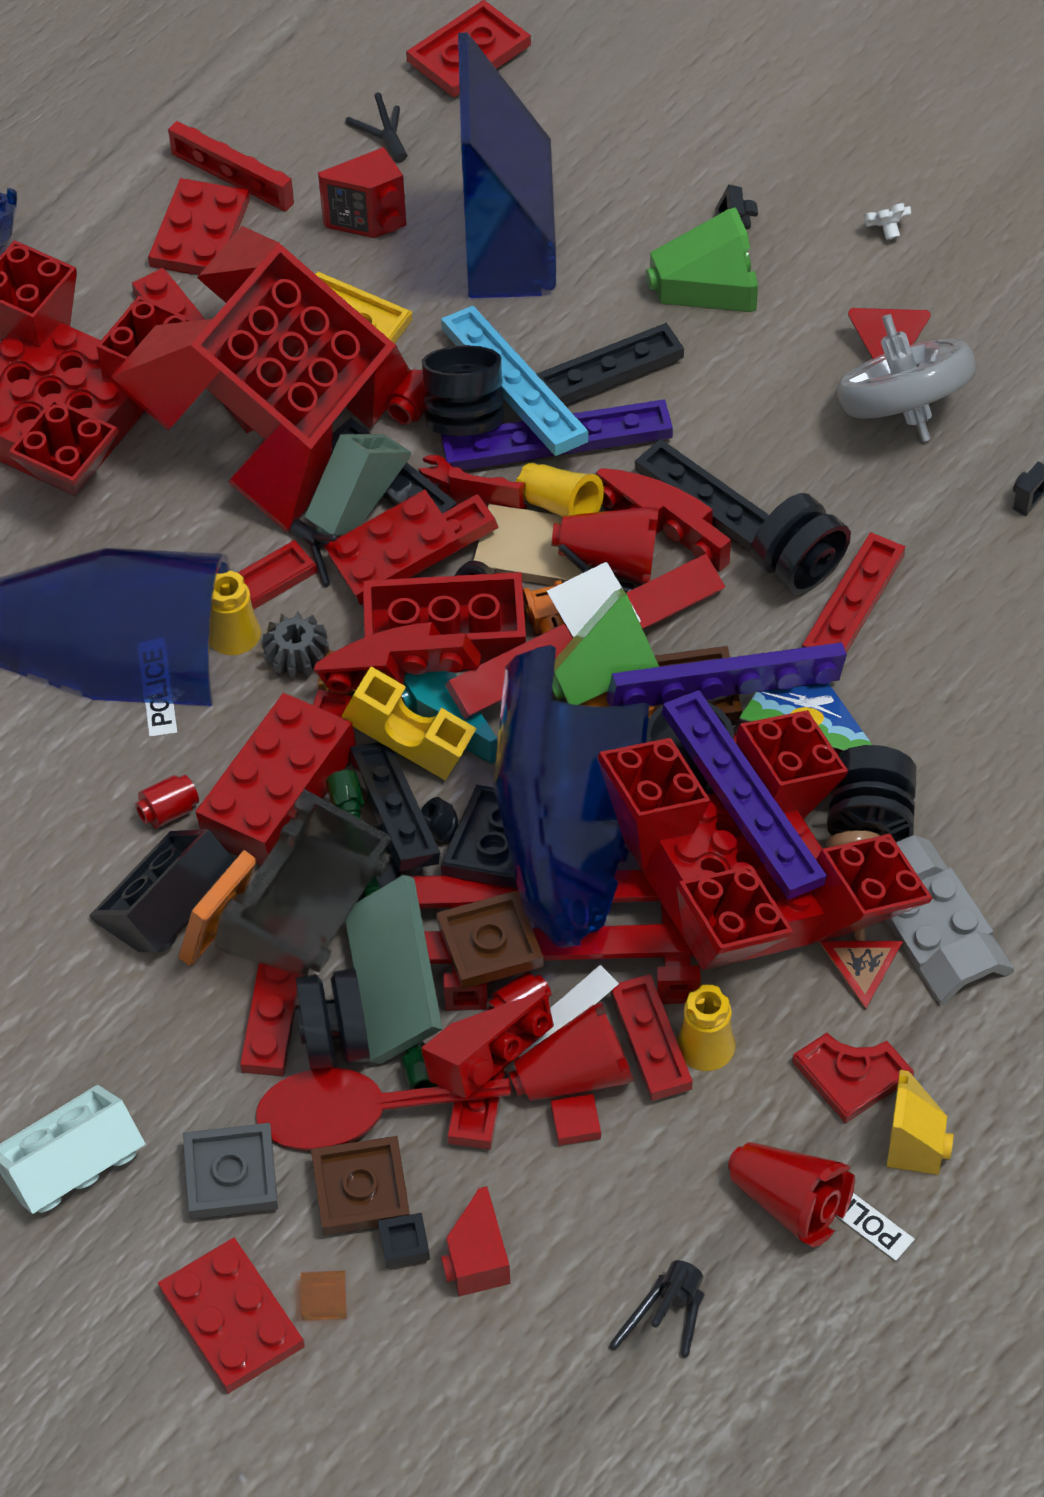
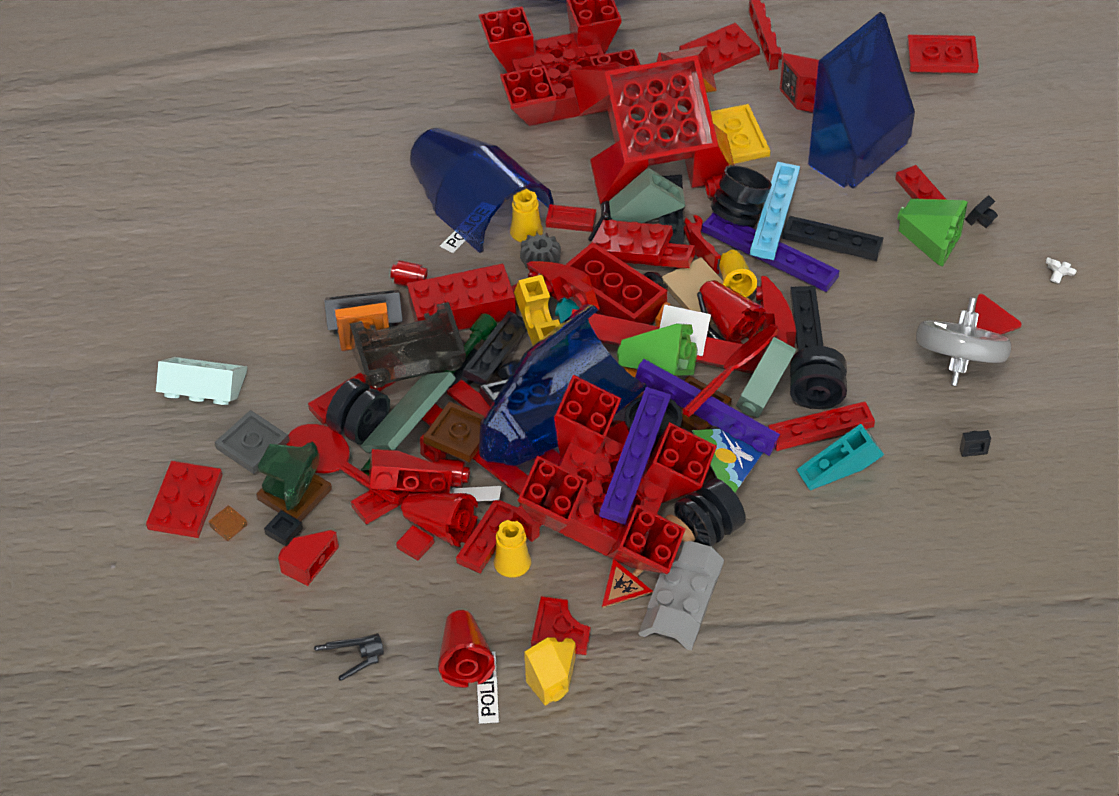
camera: 45 degrees right, 5 degrees down
none -> clear green piece [258,442,320,511]
none -> red piece [682,325,779,417]
none -> sand green slope [736,337,797,418]
none -> teal slope [796,424,885,490]
none -> red plate [895,165,947,200]

